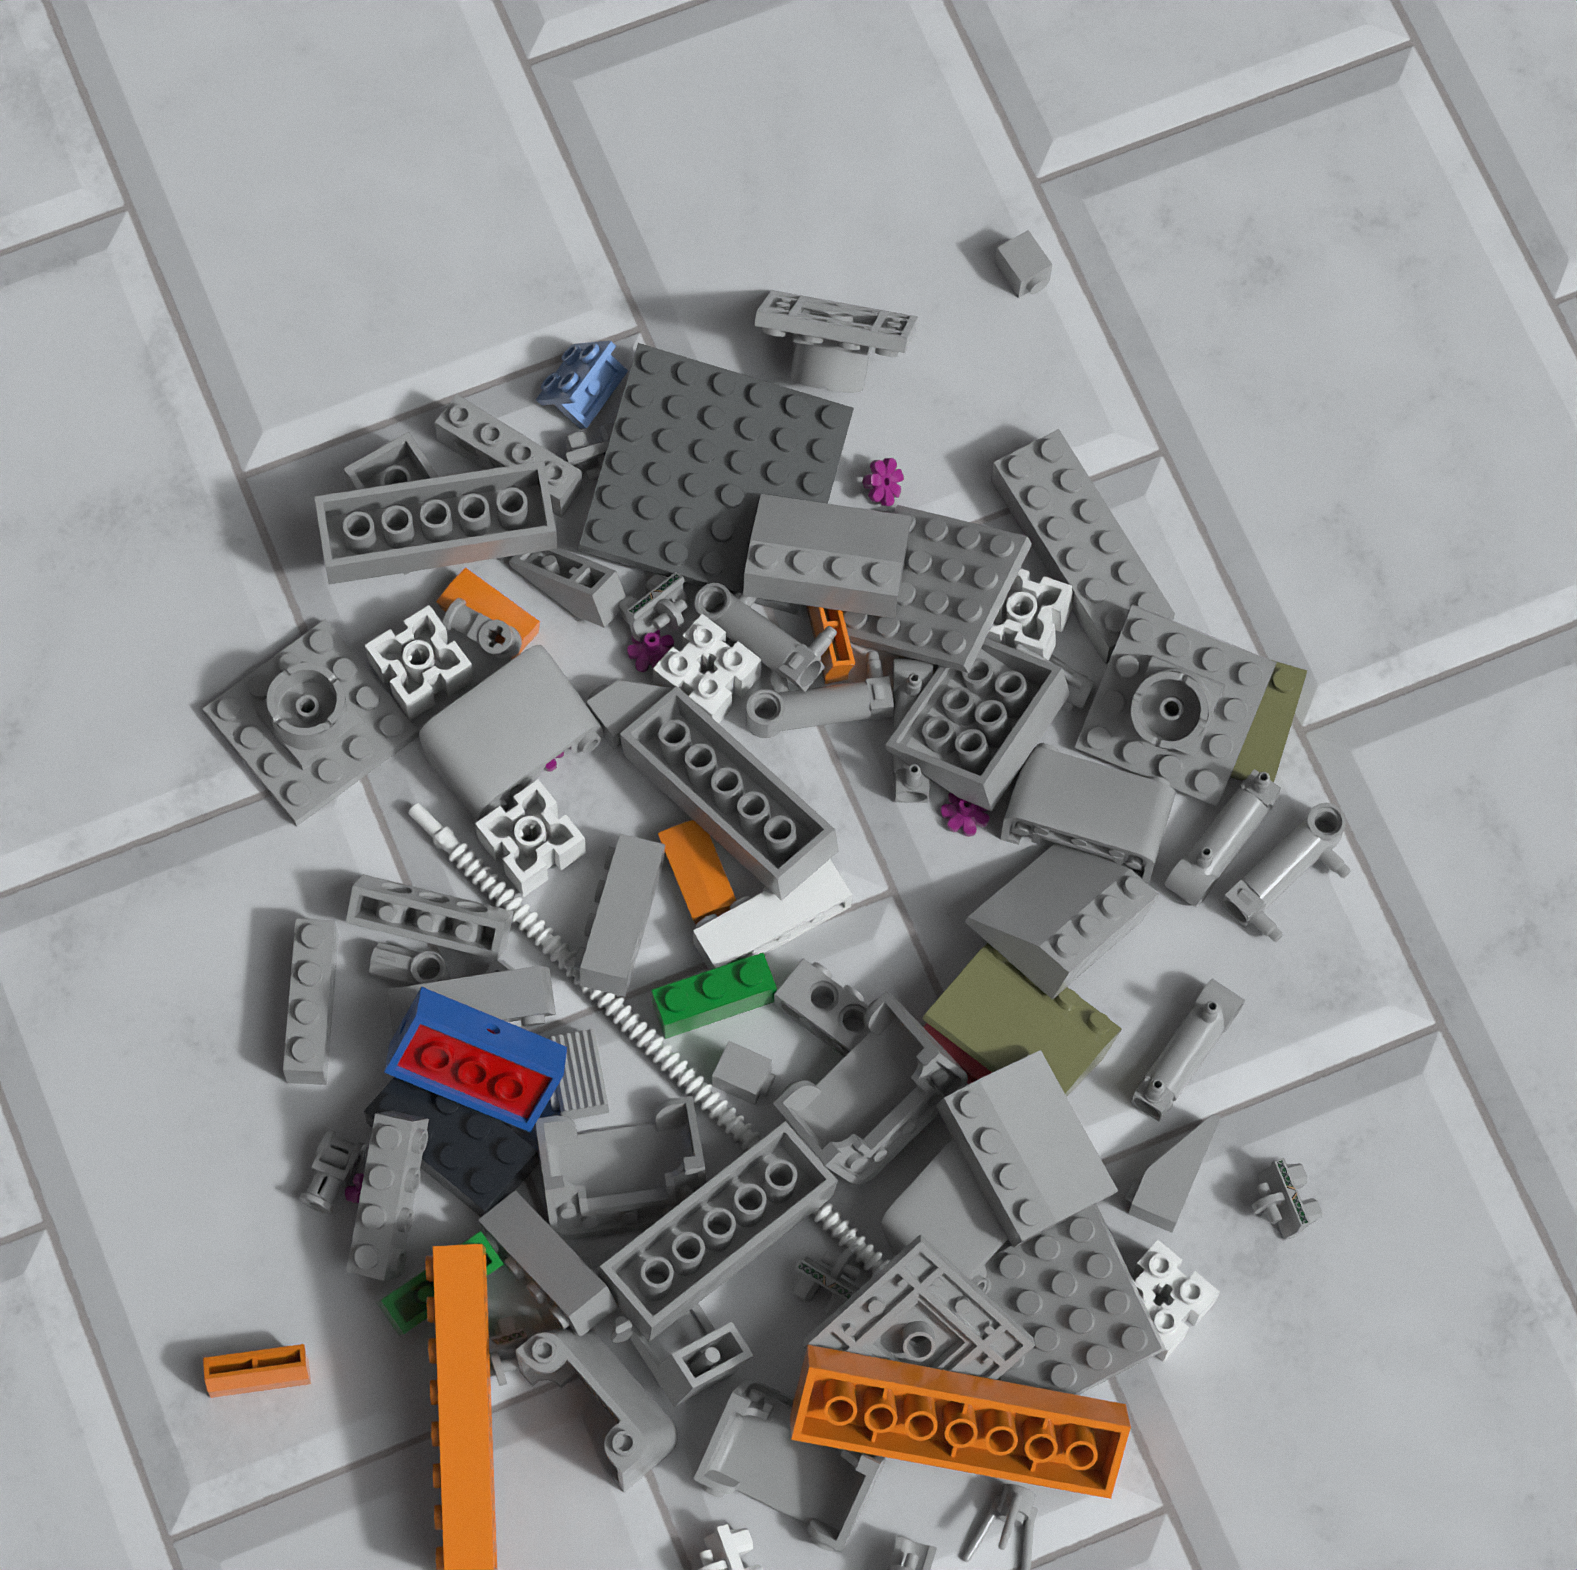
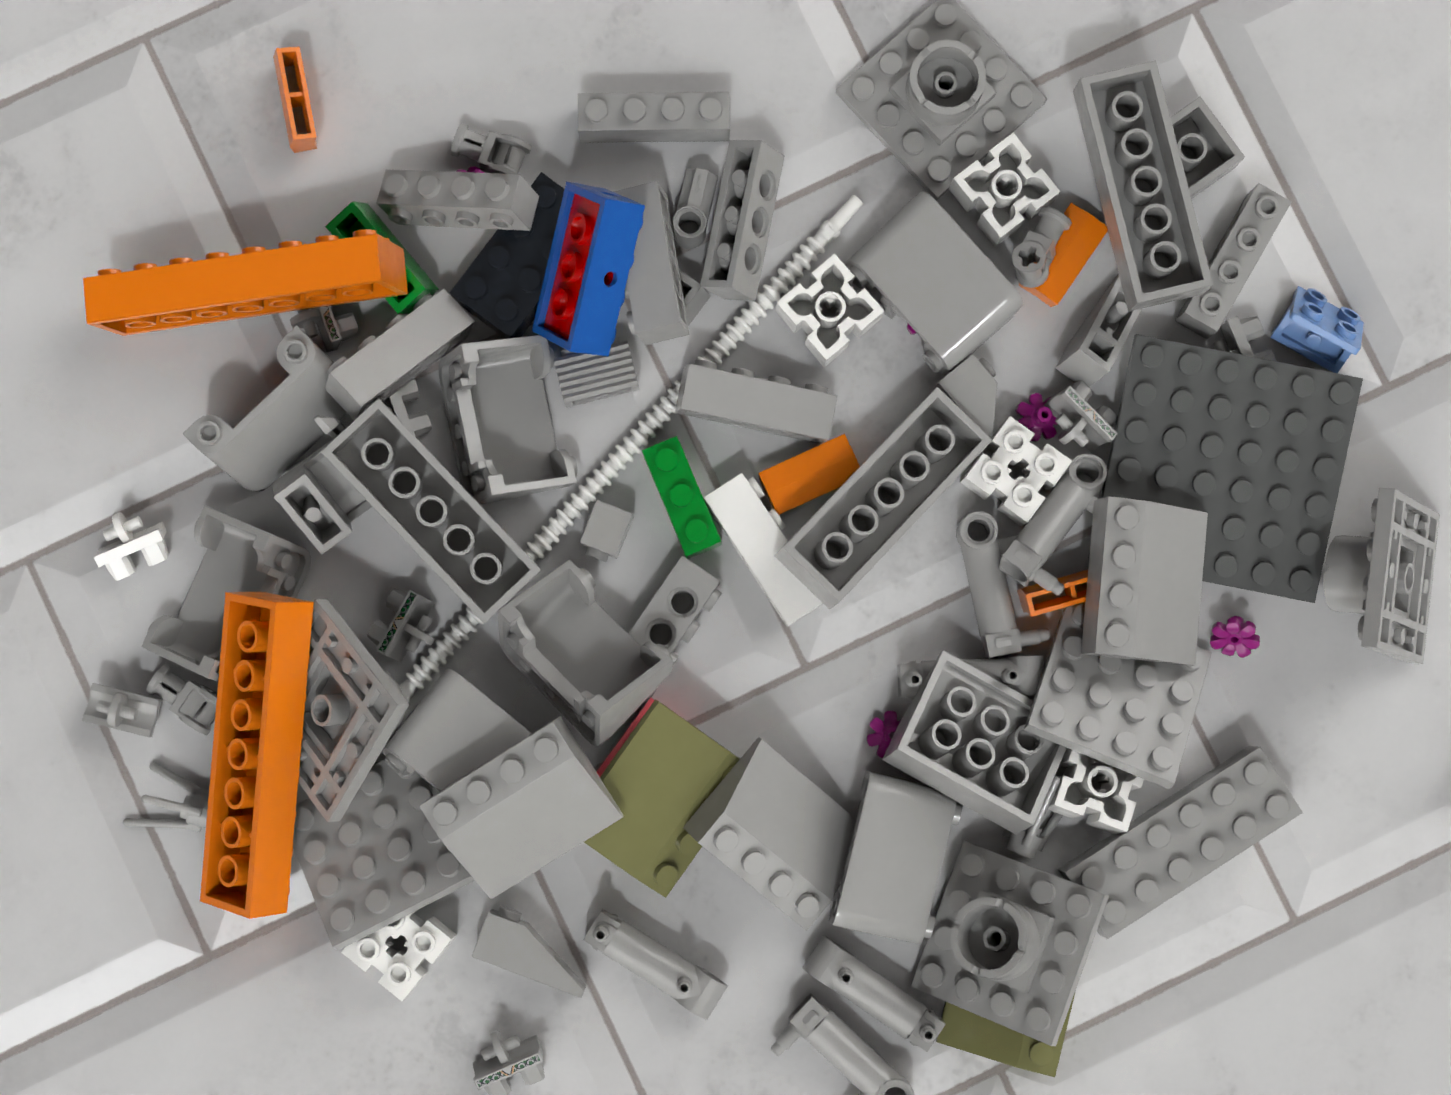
camera: 85 degrees right, 15 degrees up
none -> light grey connector [146,664,217,735]

